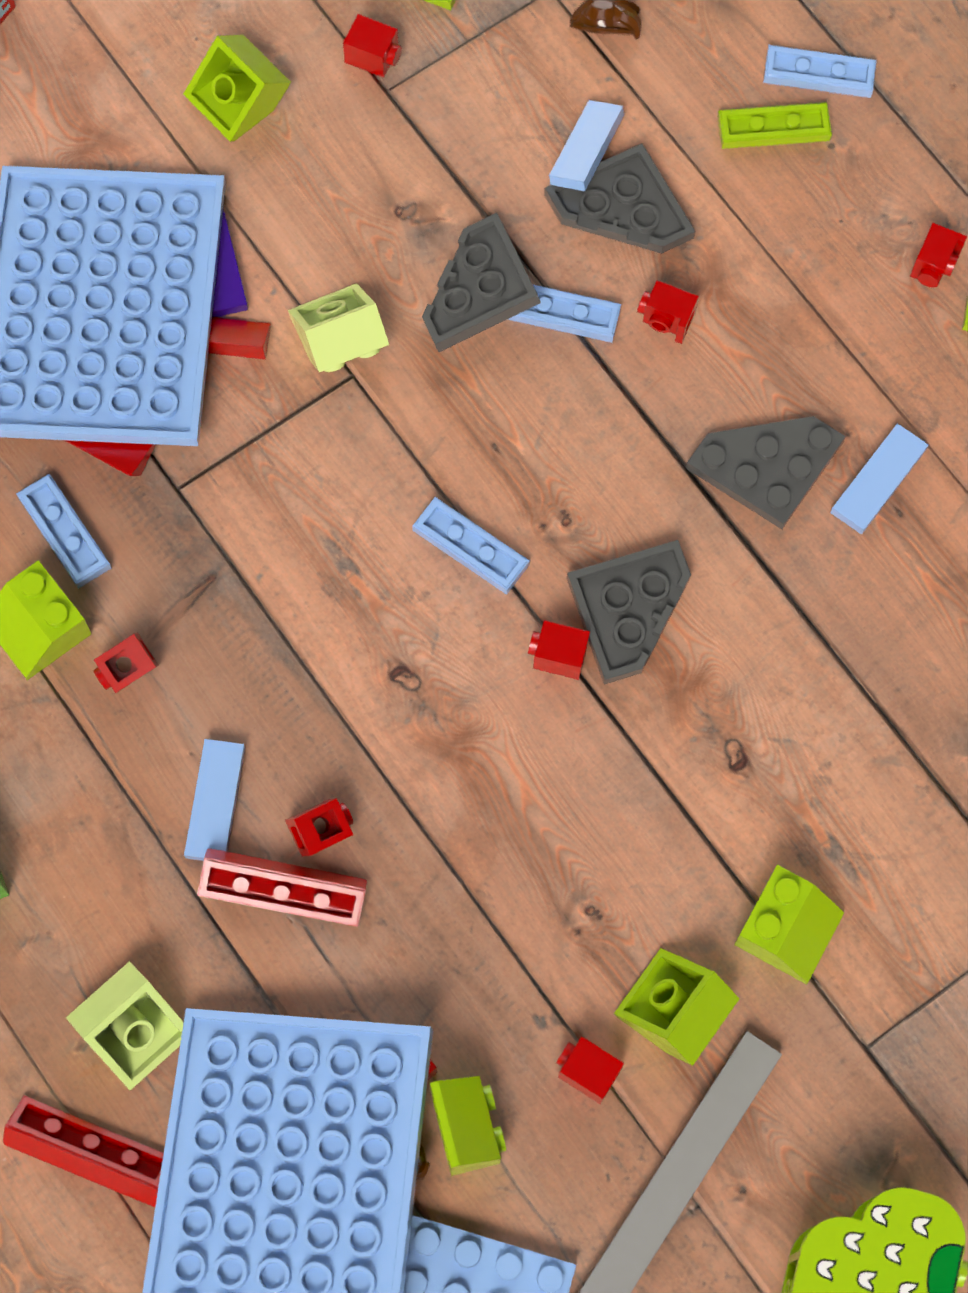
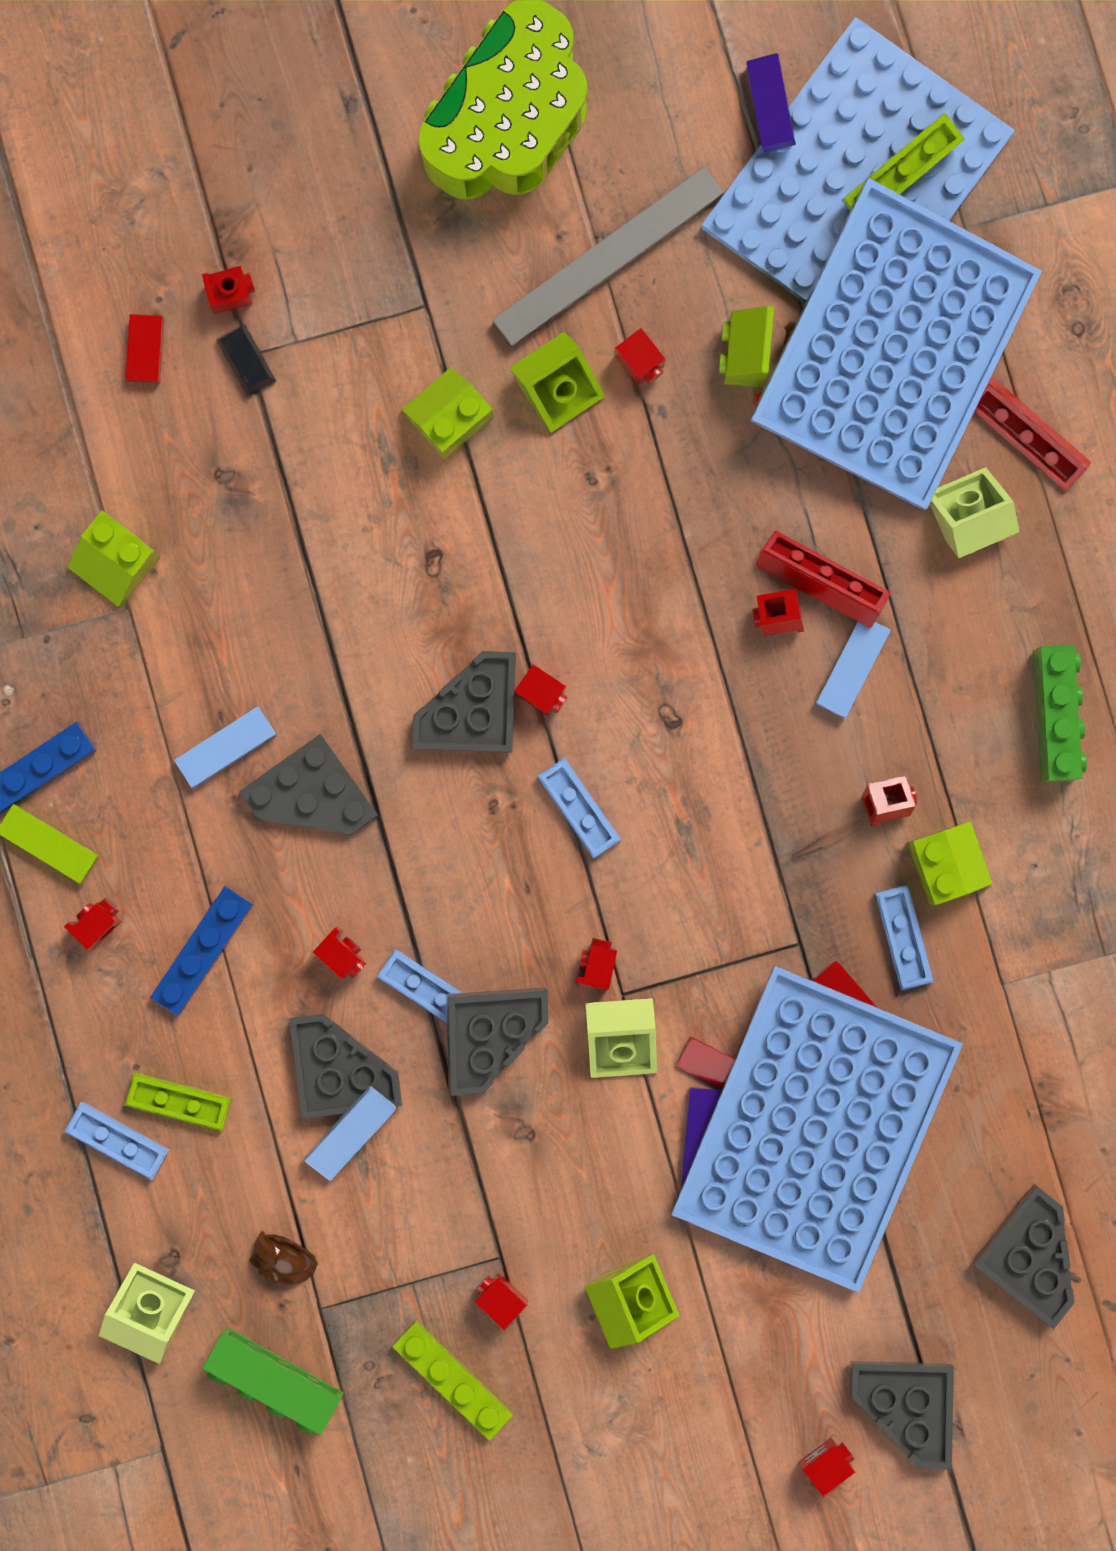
camera: 155 degrees left, 15 degrees up
none -> blue plate [150,886,254,1016]
none -> red brick [576,938,617,990]

